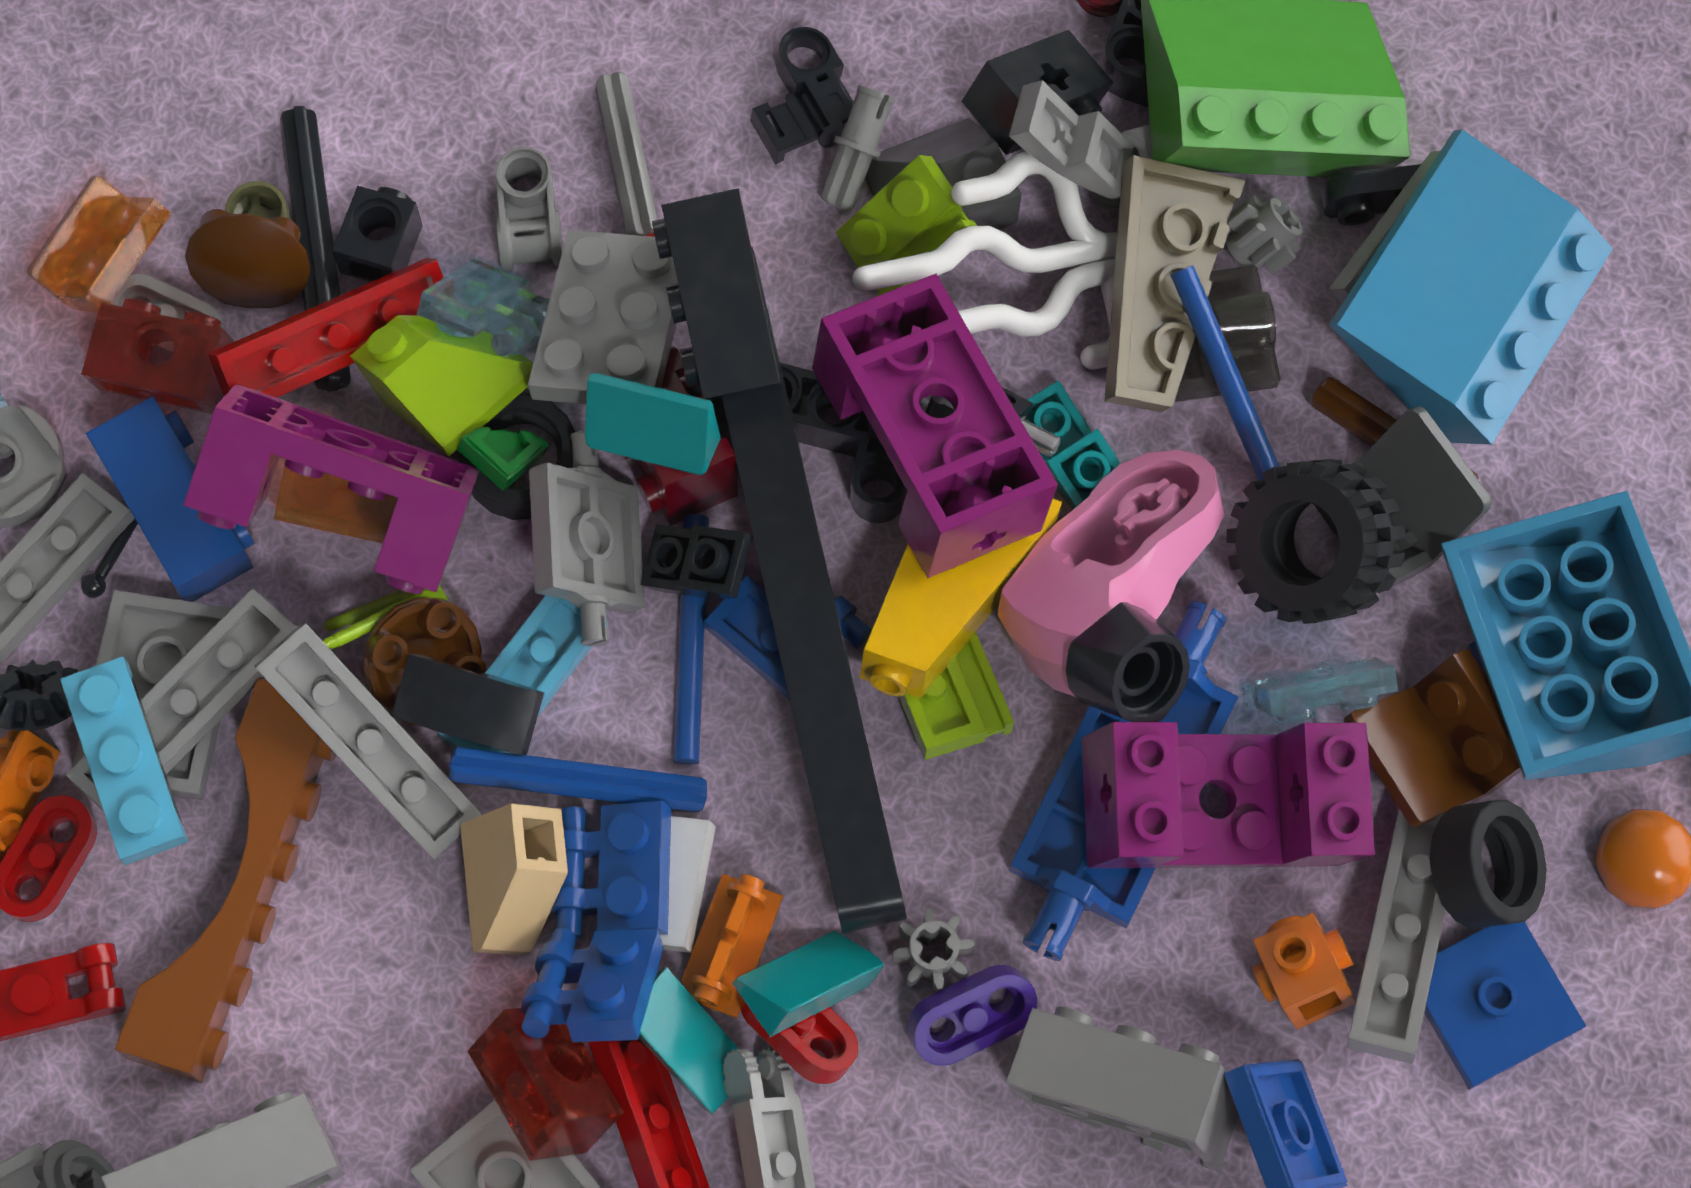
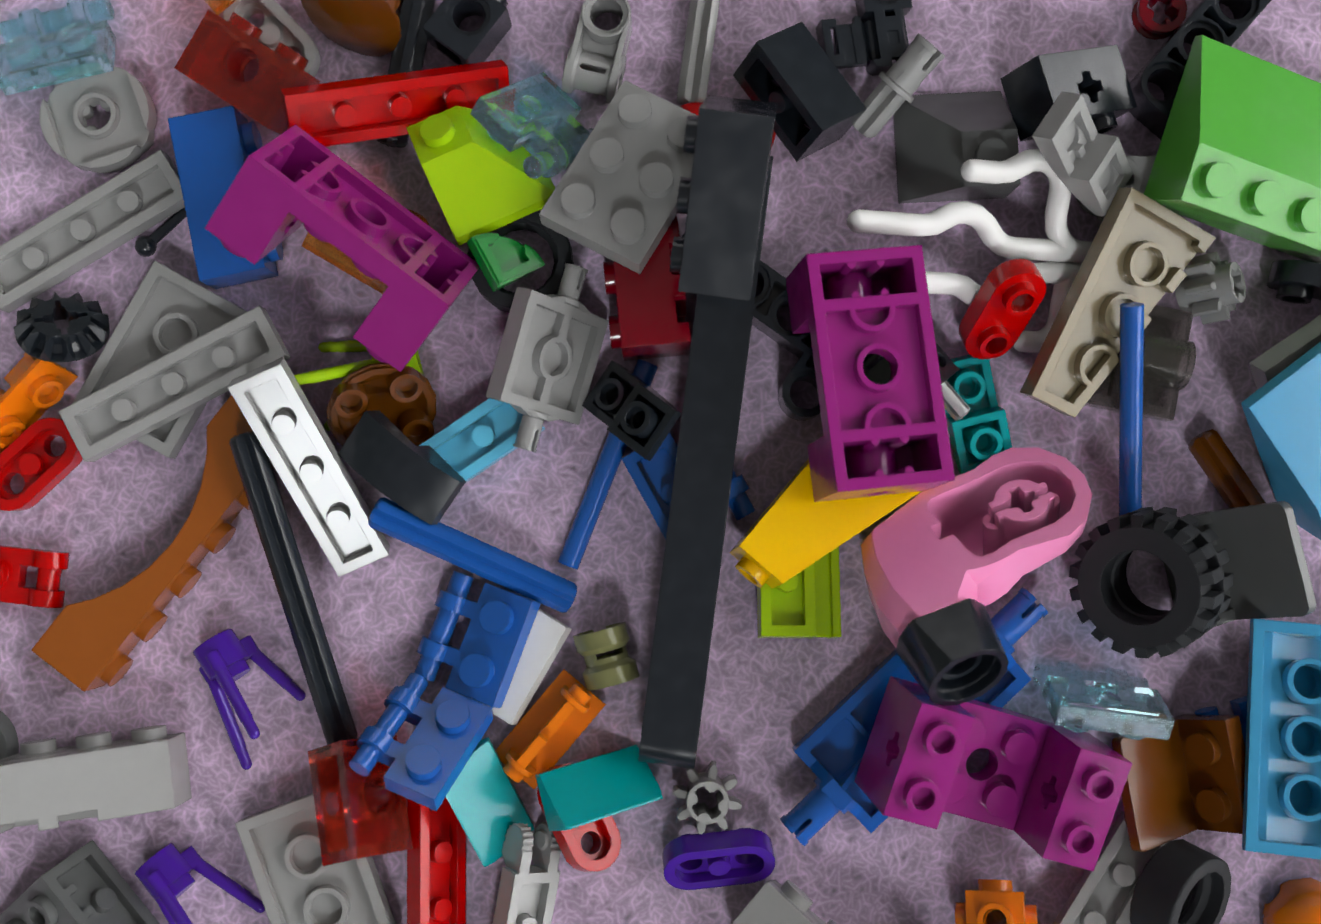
camera: 20 degrees right, 15 degrees up
medium azure plate [60,656,189,865] -> none
tan slope [460,803,568,955] -> none
teal slope [585,373,721,475] -> none
lime plate [835,155,977,297] -> none
none -> dark purple plant [193,629,306,770]
none -> black axle [229,430,358,751]
none -> olive wheel [573,622,640,691]
none -> black brick [733,22,867,162]
none -> red plate [959,259,1046,359]

